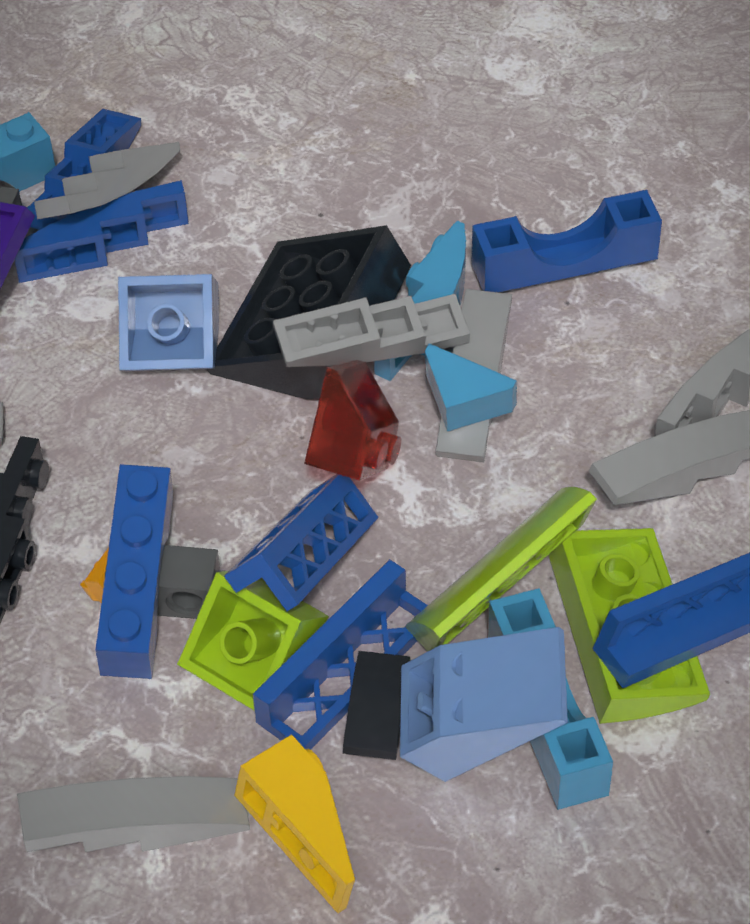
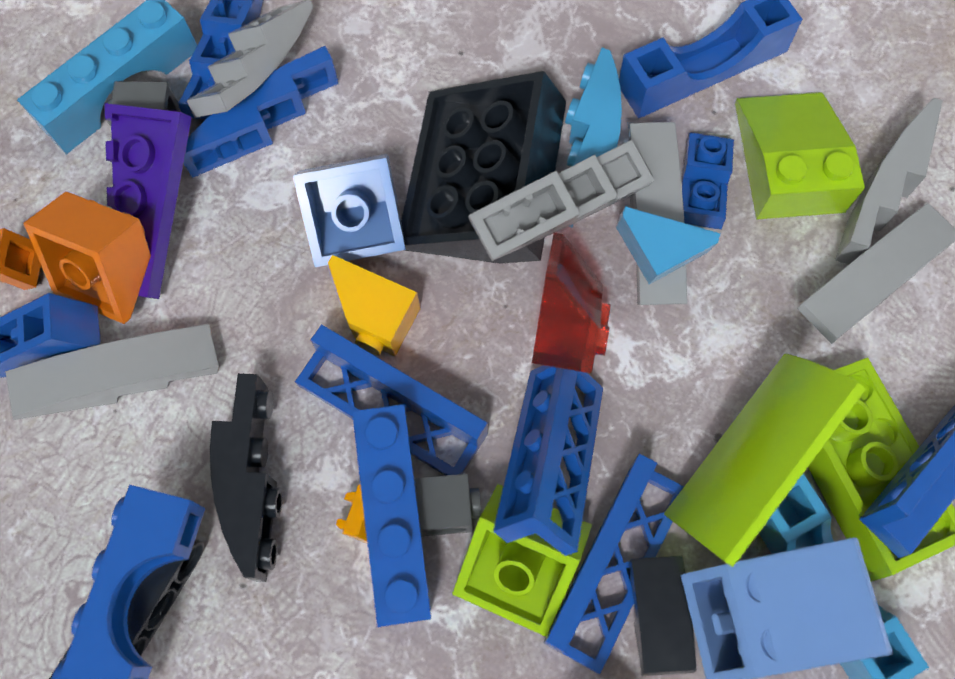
camera: 10 degrees left, 20 degrees up
none -> blue fence [295,324,488,476]
none -> yellow slope [328,255,420,356]
none -> blue slope [681,133,734,230]
none -> lime slope [735,92,865,220]

